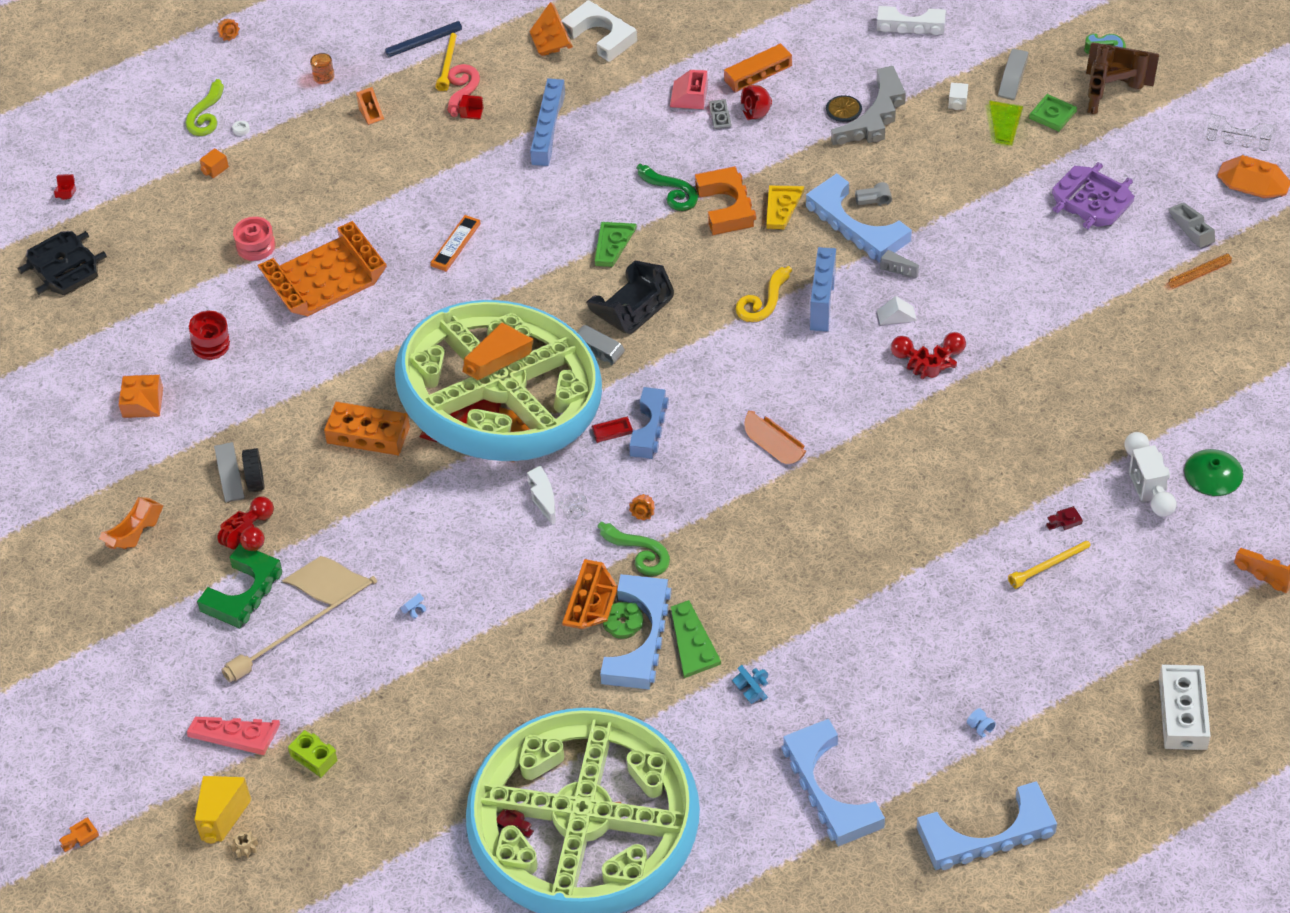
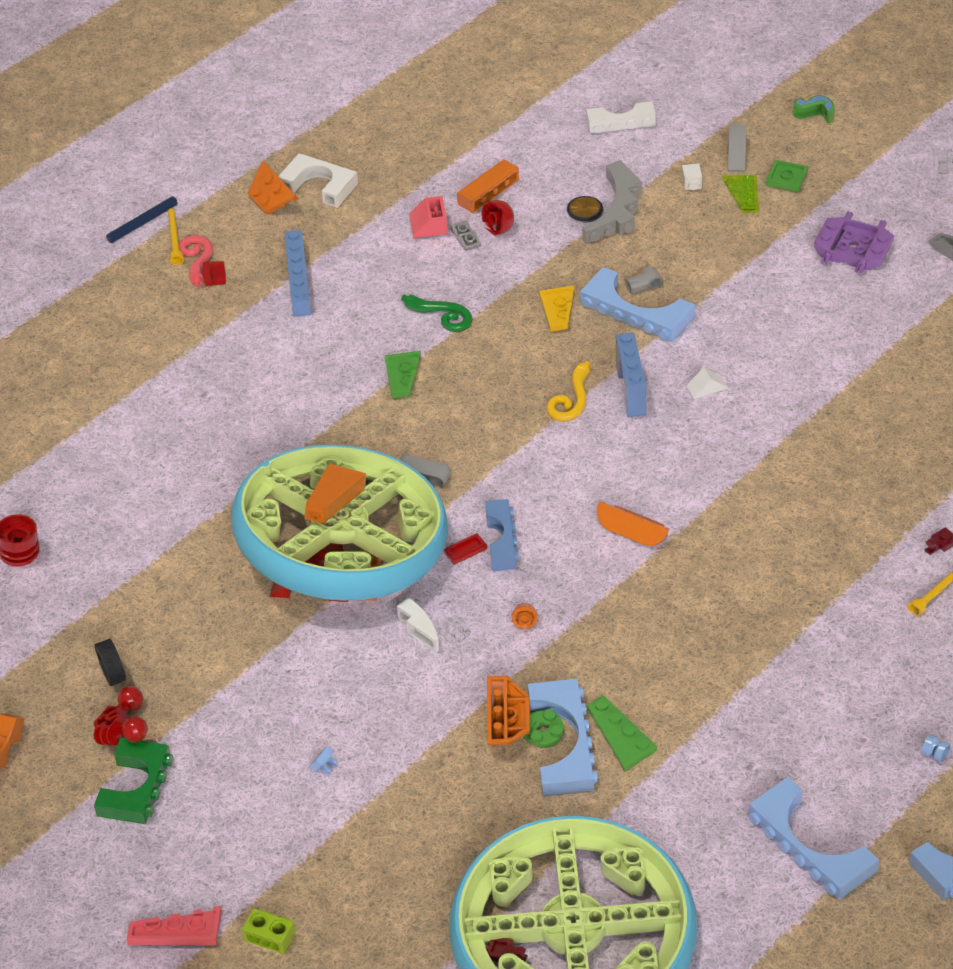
camera: 15 degrees left, 5 degrees down
light grey slope [214,442,245,503] -> none
tan flag [221,556,377,682] -> none
coral wheel [233,216,275,261] -> none
orange slope [257,221,387,316] -> none
clear orange wheel [310,53,335,84] -> none
orange brick [324,402,410,456] -> none
orange slope [356,87,384,125] -> none
tile [430,215,481,272] -> none
black windscreen [586,260,674,334] -> none
bright green plant [597,521,670,576] -> none
orange arch [695,166,757,235] -> none
dark azure hips [732,665,769,704] -> none
light grey slope [880,250,919,278] -> none
red piece [890,332,966,380] -> none
reddish brown plate [1086,42,1159,114] -> none

